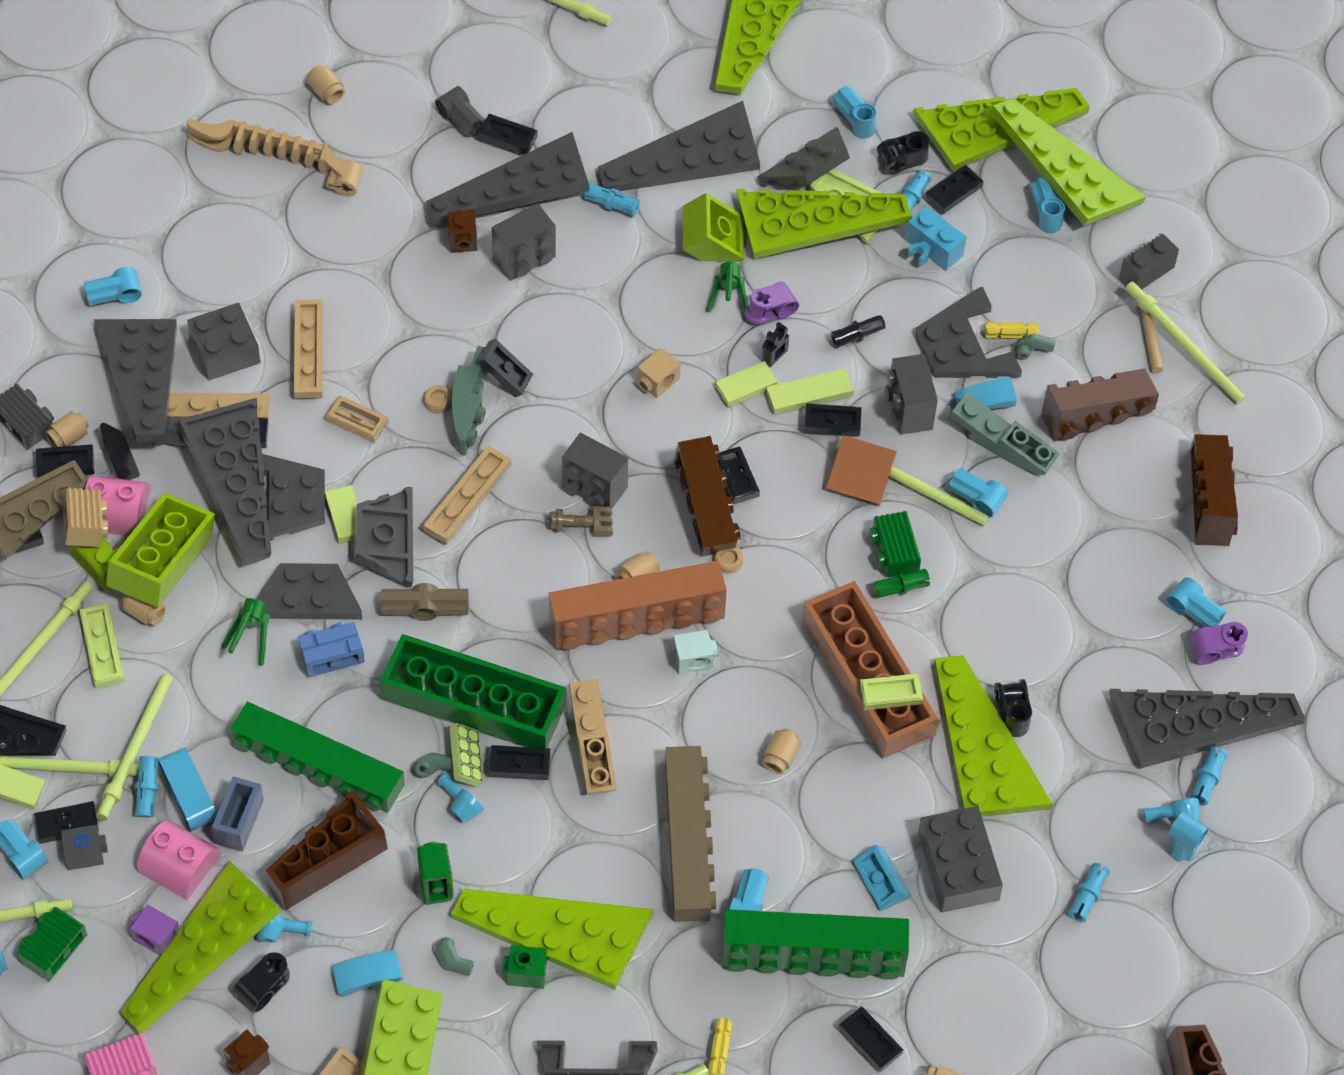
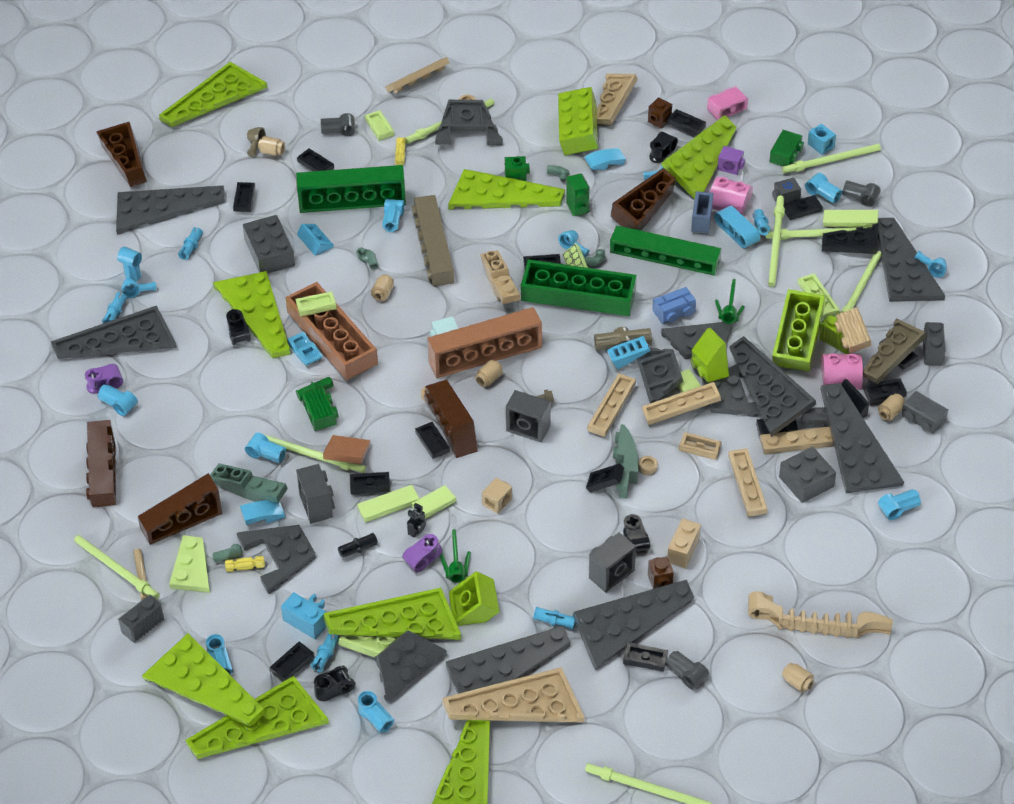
camera: 175 degrees right, 10 degrees down
none -> dark grey wing [116,185,225,235]
none -> yellowish green wing [169,535,210,593]
none -> black plate [233,182,255,212]
none -> medium azure slope [287,332,323,366]
none -> sand green arm [356,247,378,269]
none -> tan wing [442,667,585,722]
none -> medium azure slope [607,336,651,369]
none -> black piece [623,514,650,553]
none -> tan plate [641,382,721,425]
none -> black plate [667,109,706,136]
none -> tan brick [667,518,701,569]
none -> lime slope [690,328,729,383]

